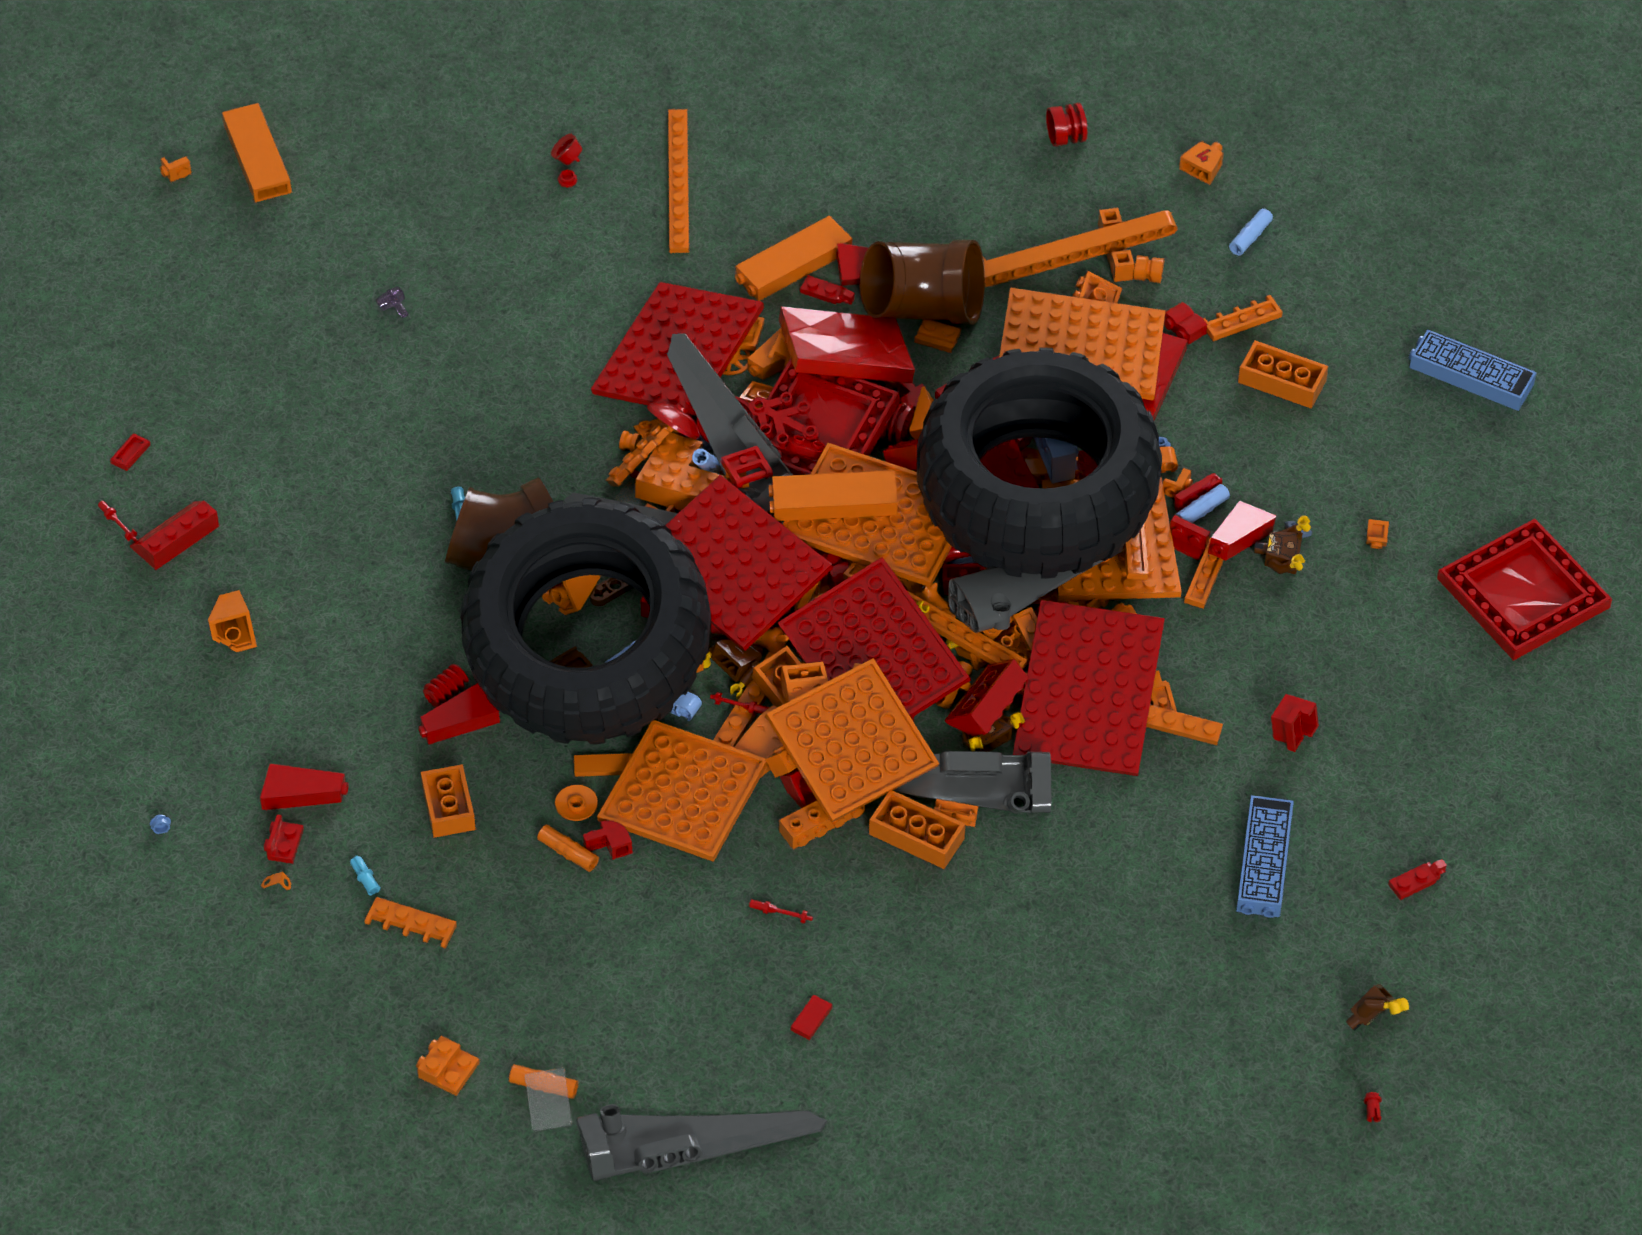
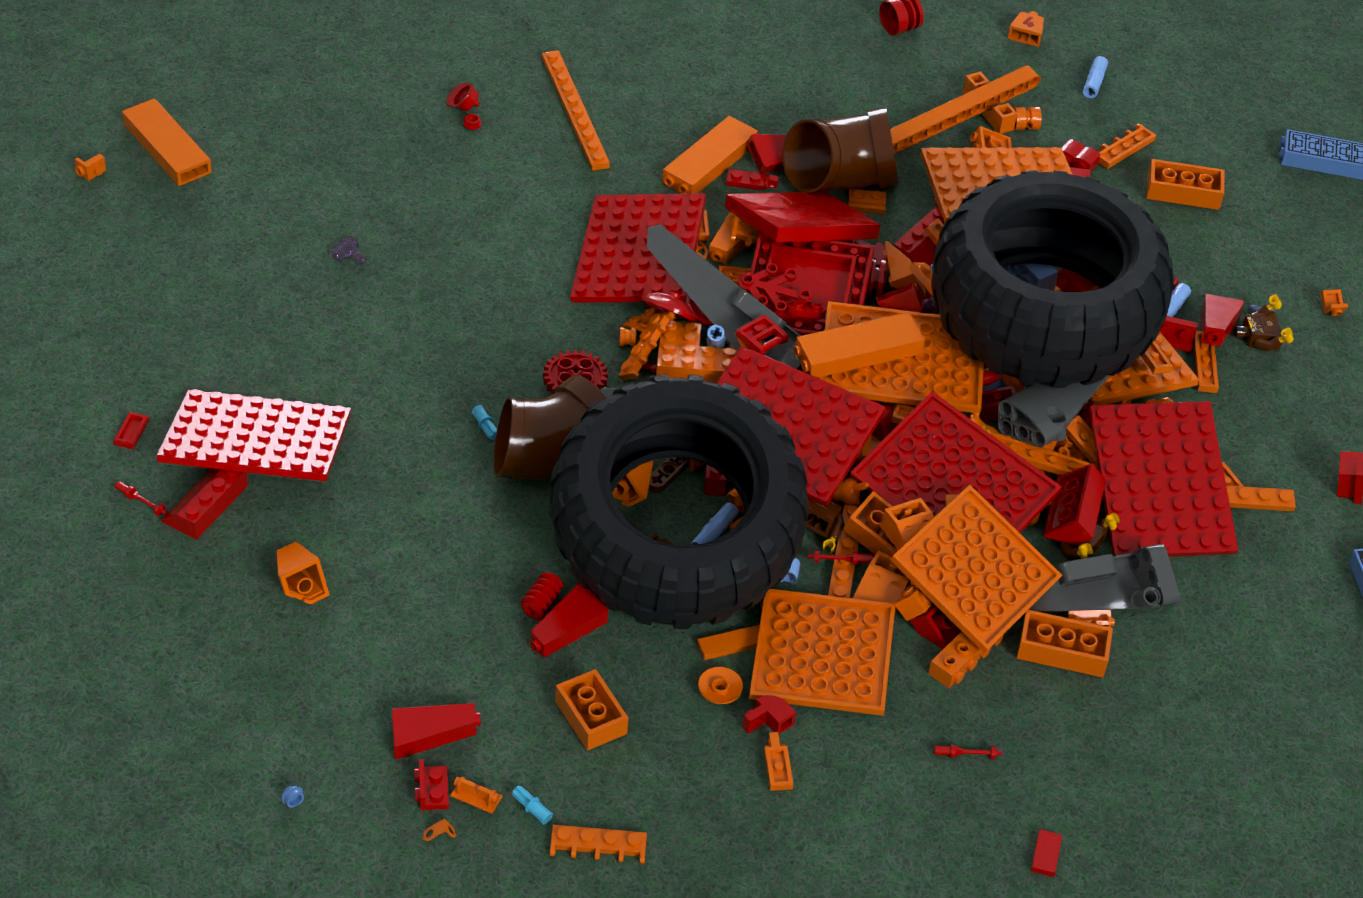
camera: 20 degrees left, 5 degrees down
orange axle [537,825,599,872] -> none
none -> plate [157,389,351,481]
none -> orange hinge [450,776,503,814]
none -> red gear [543,349,608,395]
none -> orange hinge [764,732,793,791]

